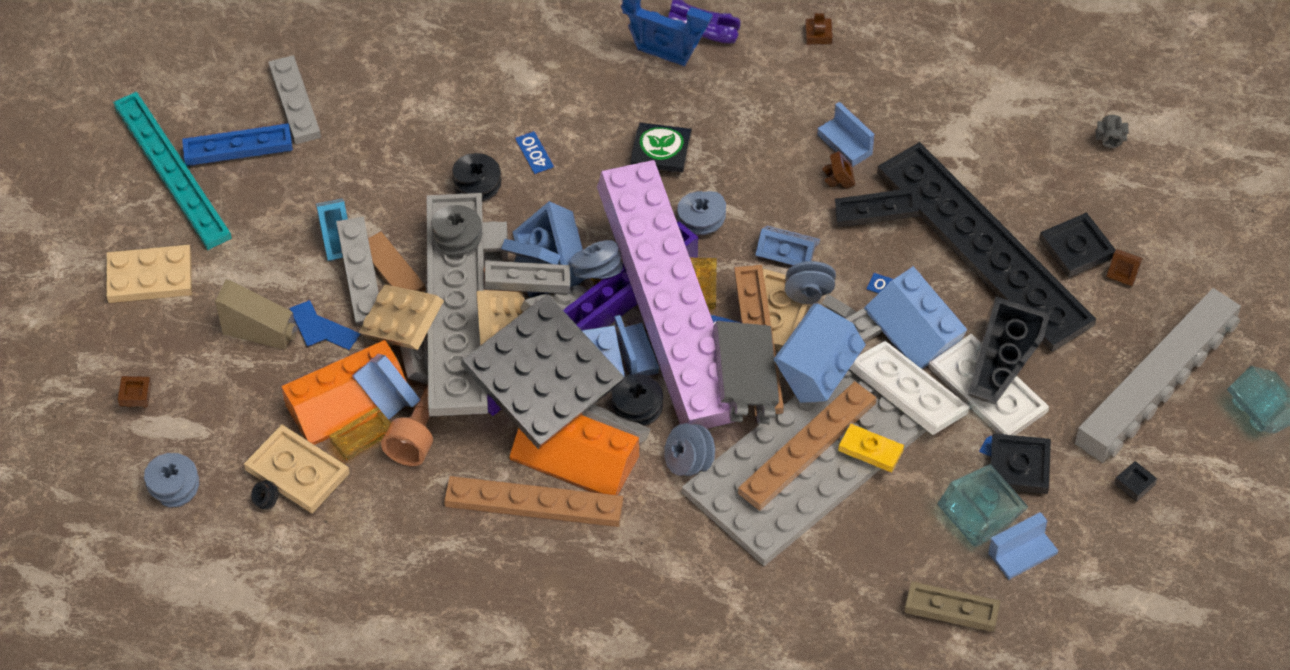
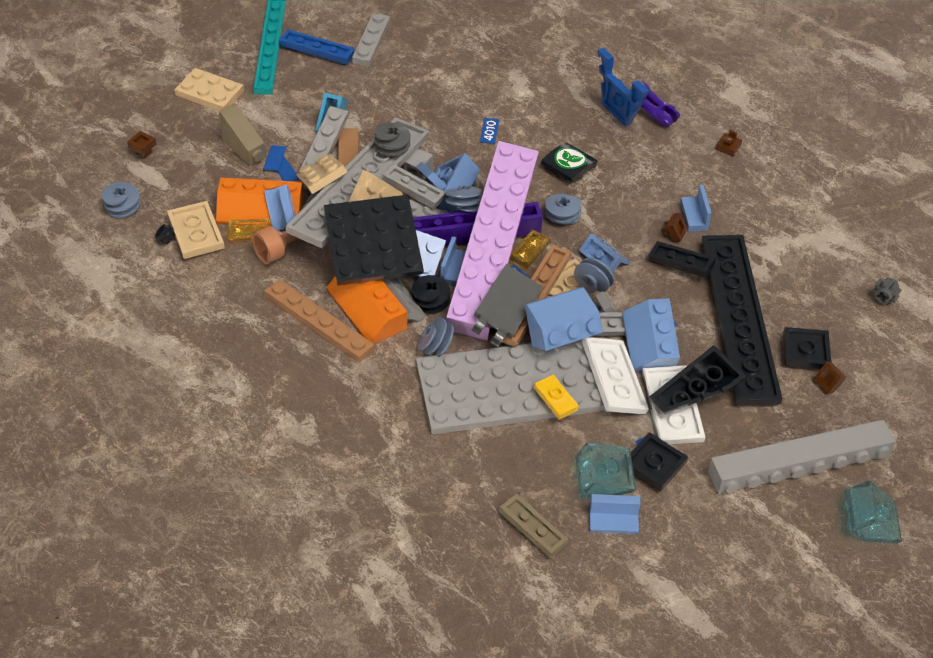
camera: 30 degrees right, 5 degrees down
black piece [452,153,502,202] -> none
medium nougat plate [738,381,877,511] -> none
black plate [1114,461,1157,502] -> none

